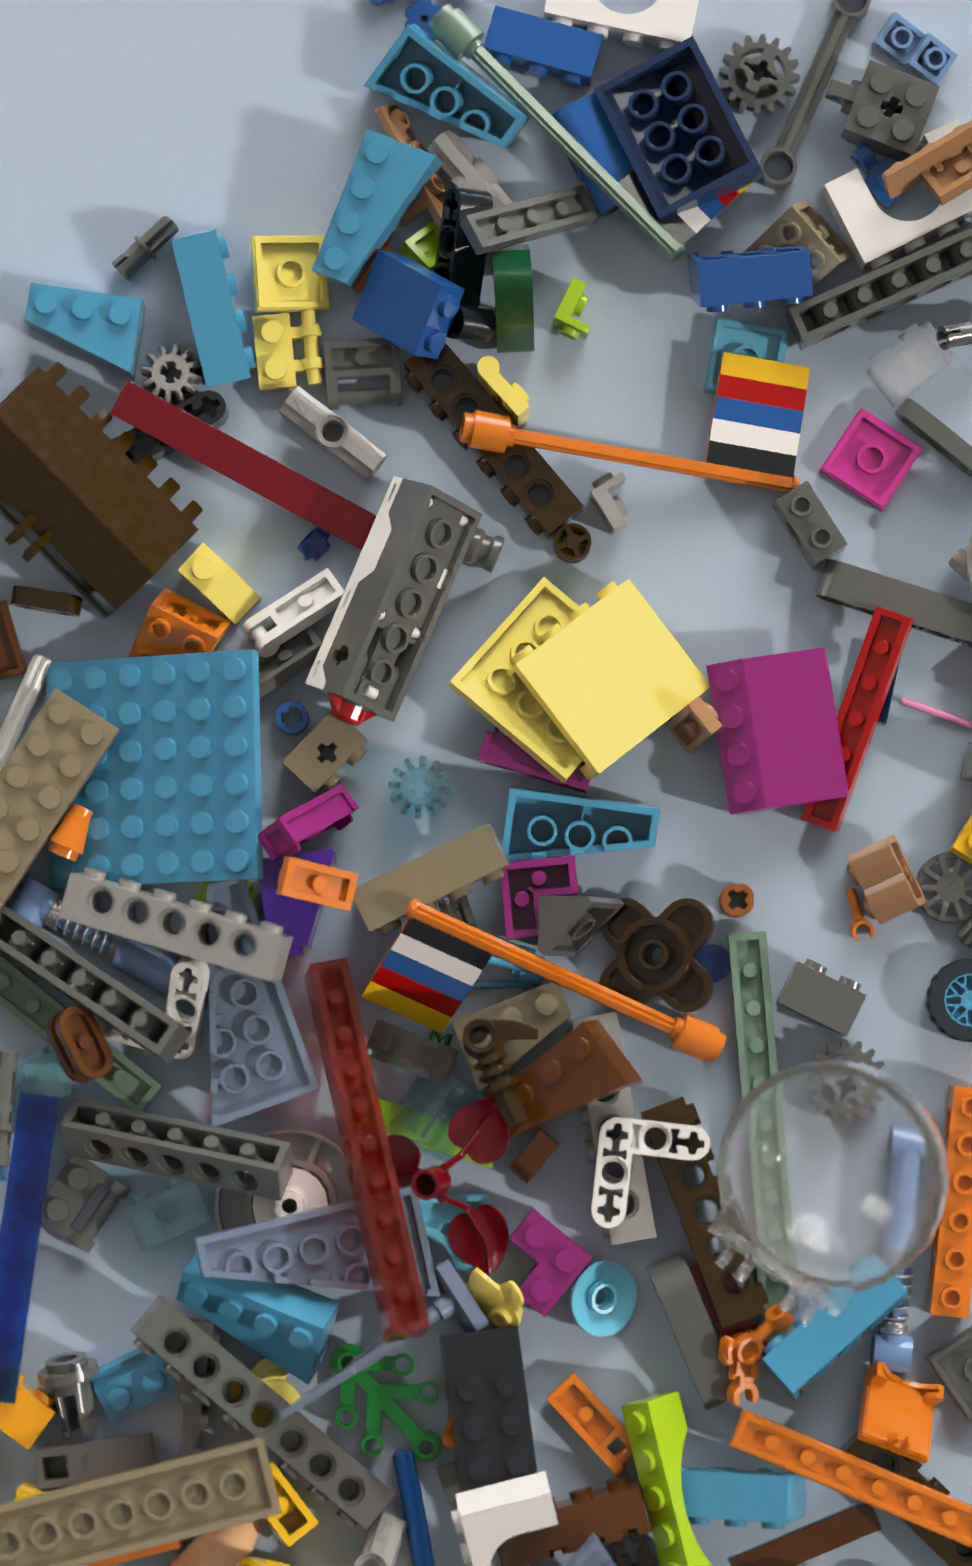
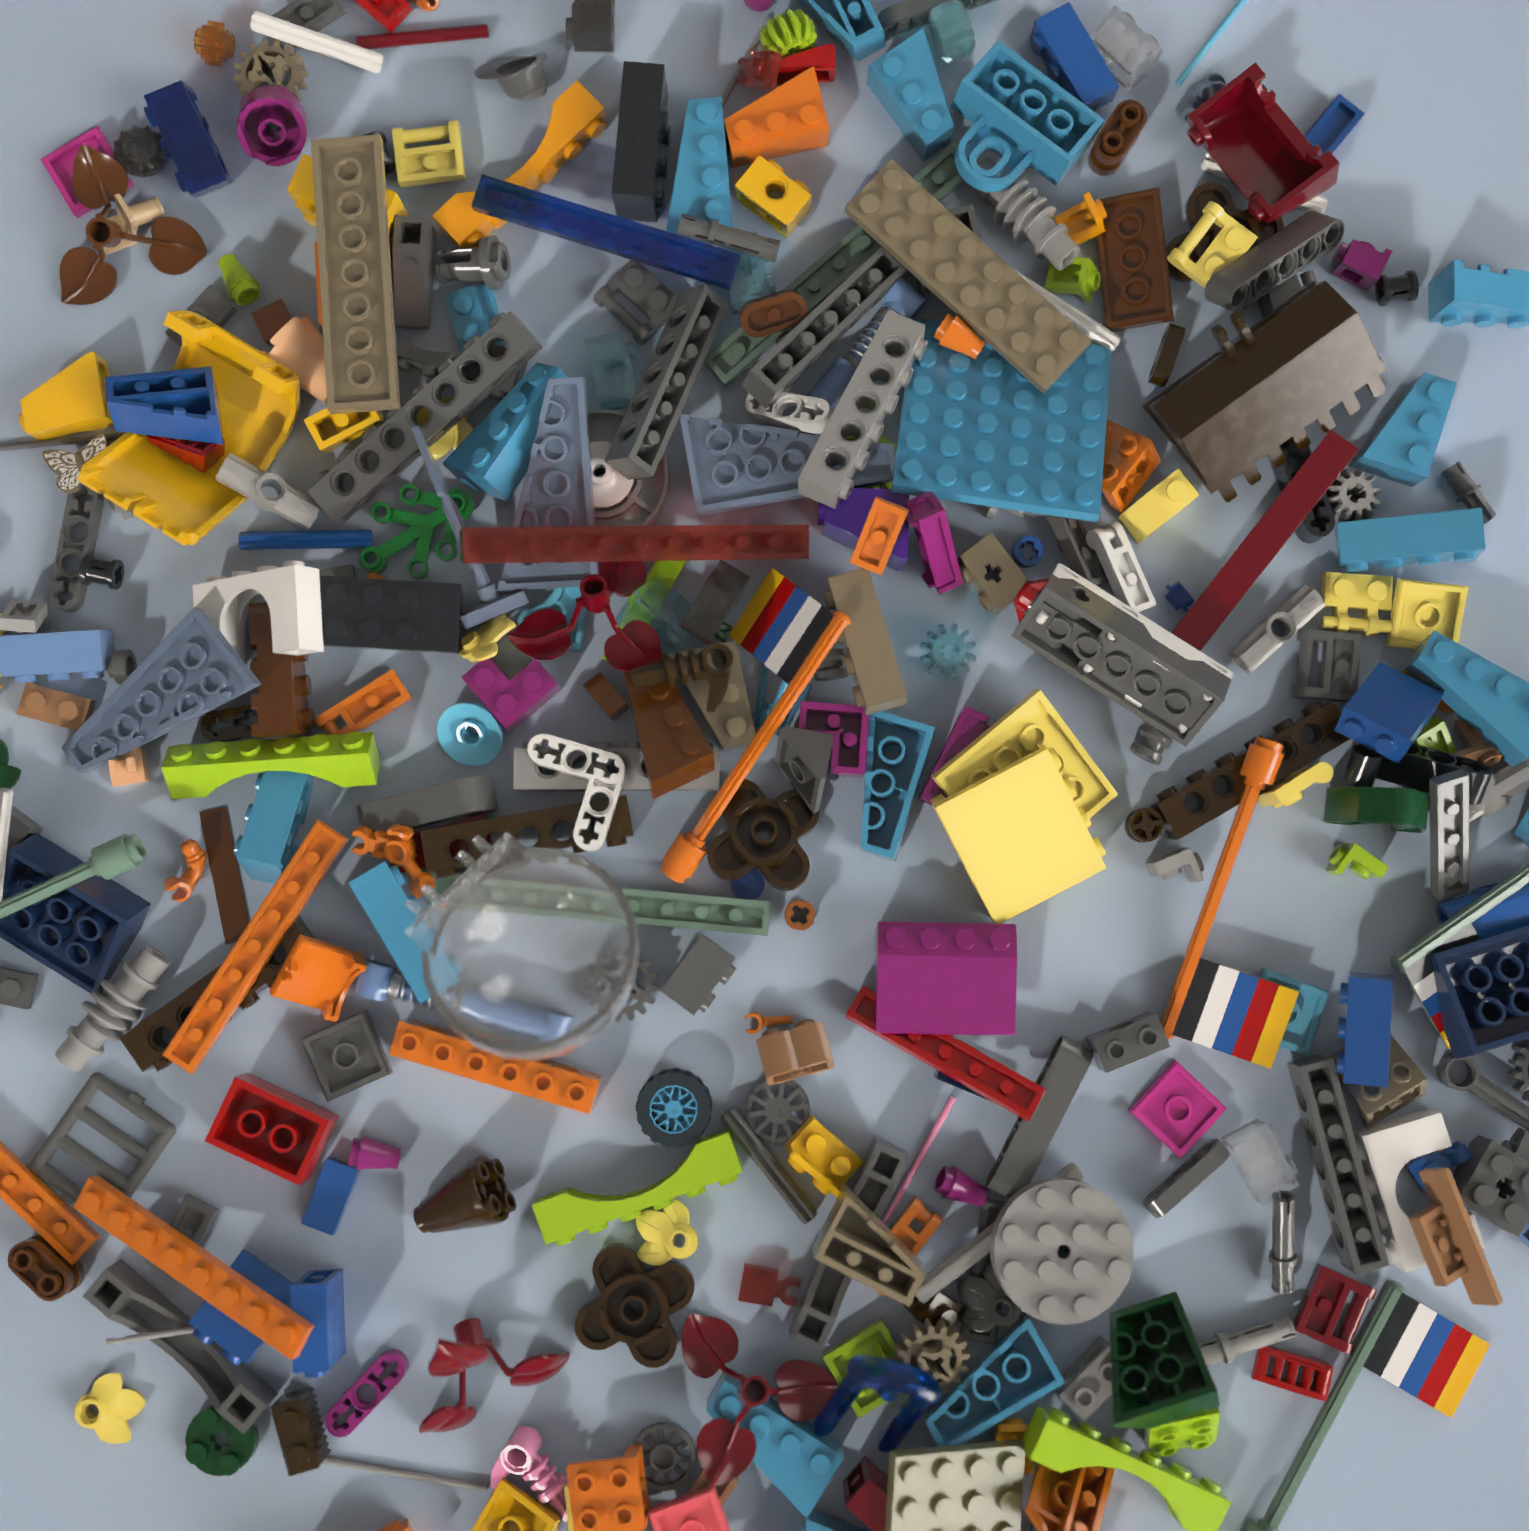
camera: 100 degrees right, 0 degrees up
medium nougat plate [666,696,722,754] -> none

